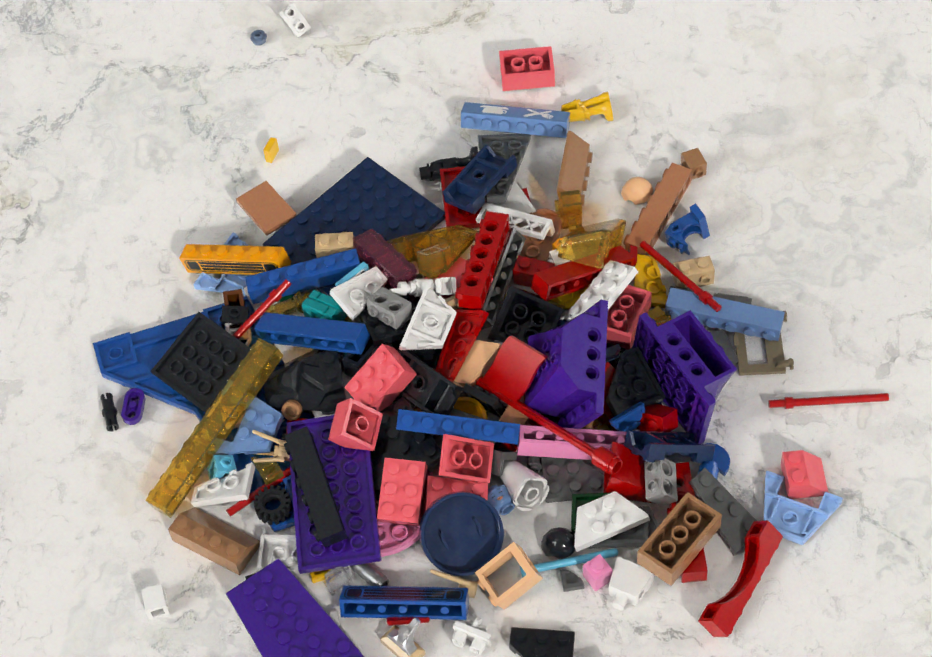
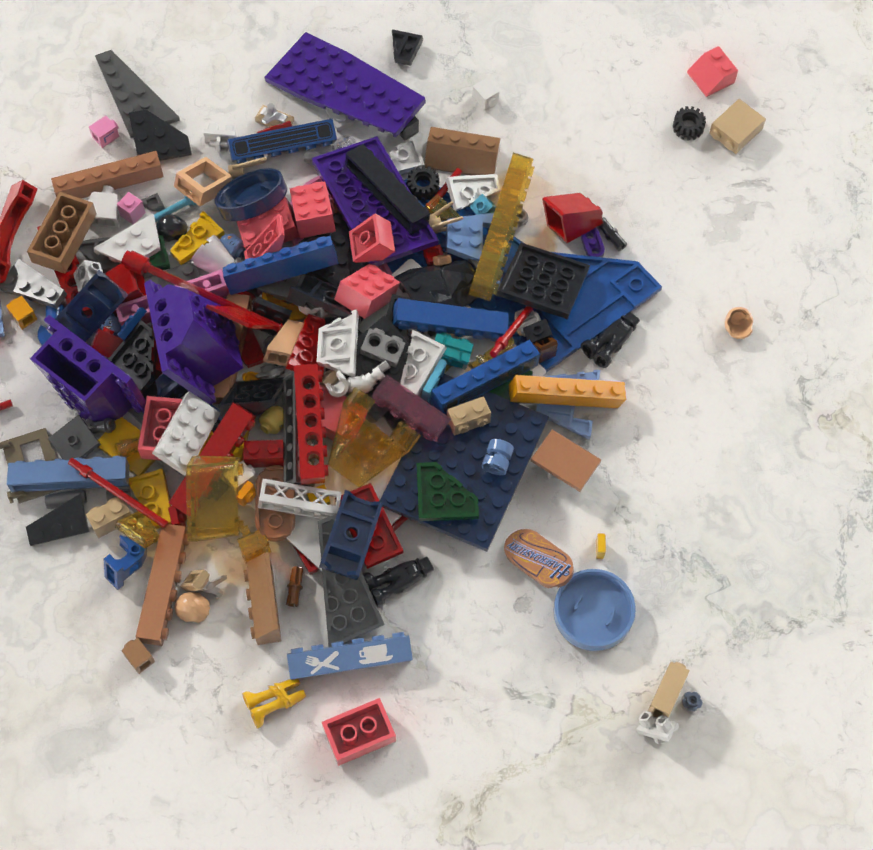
camera: 155 degrees right, 10 degrees up
none -> light orange brick [6,295,38,330]
none -> black wing [26,494,90,546]
none -> nougat brick [51,151,164,199]
none -> clear yellow wing [115,511,159,549]
none -> yellow wing [170,211,225,265]
none -> tan piece [180,569,227,599]
none -> dark orange axle [286,566,303,607]
none -> dark green plate [417,462,479,521]
none -> medium blue wheel [482,439,514,475]
none -> nougat tile [504,529,574,588]
none -> red slope [542,193,603,243]
none -> medium blue brick [553,569,636,651]
none -> black piece [581,312,640,368]
none -> tan brick [648,661,690,718]
none -> light nougat hair [725,307,753,339]

